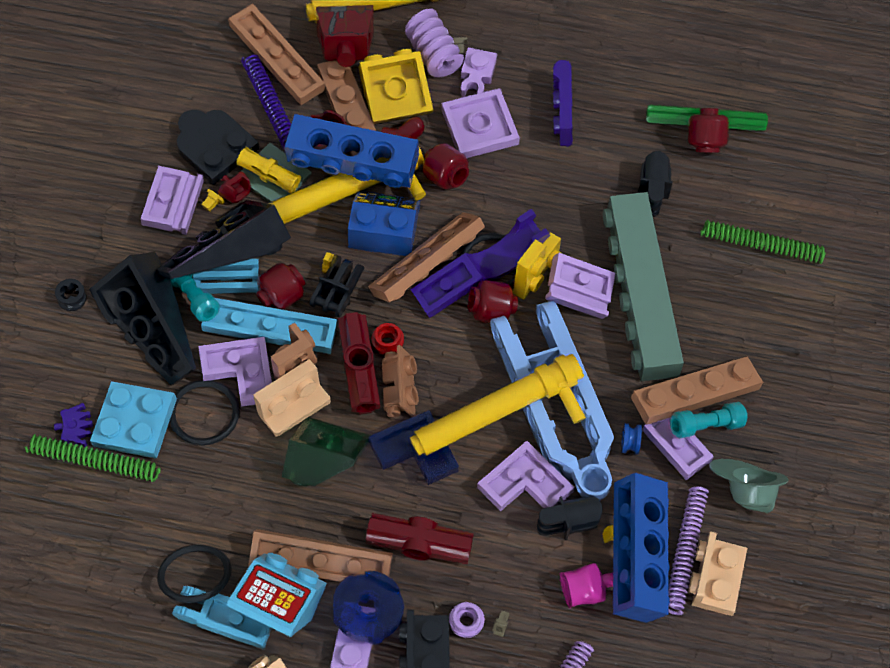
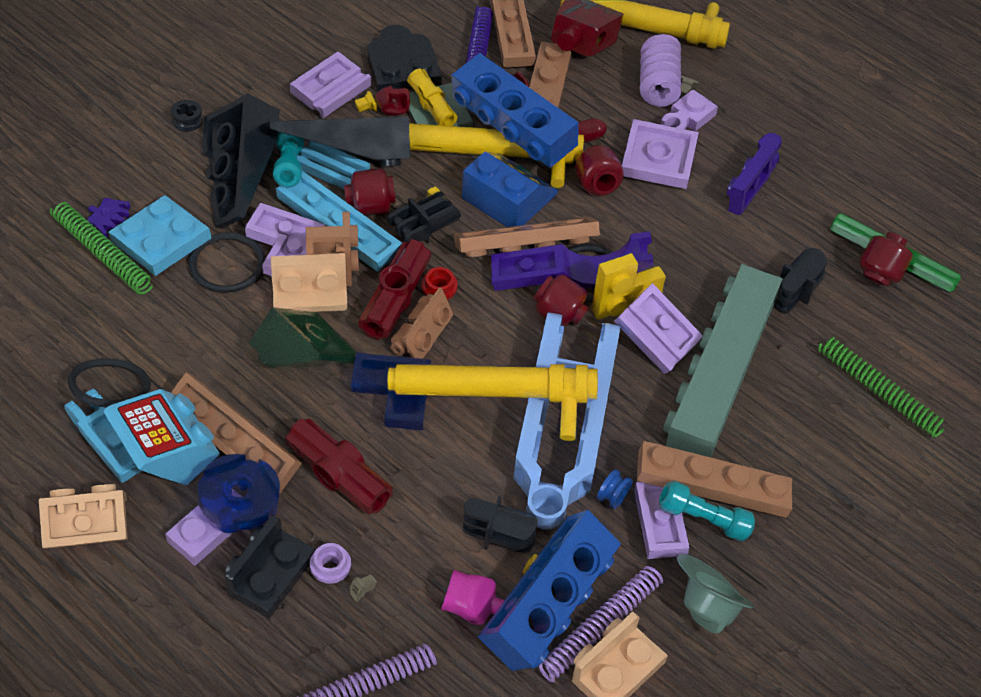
camera: 30 degrees right, 10 degrees down
yellow plate [358,49,433,124] -> none
lavender plate [477,441,574,511] -> none

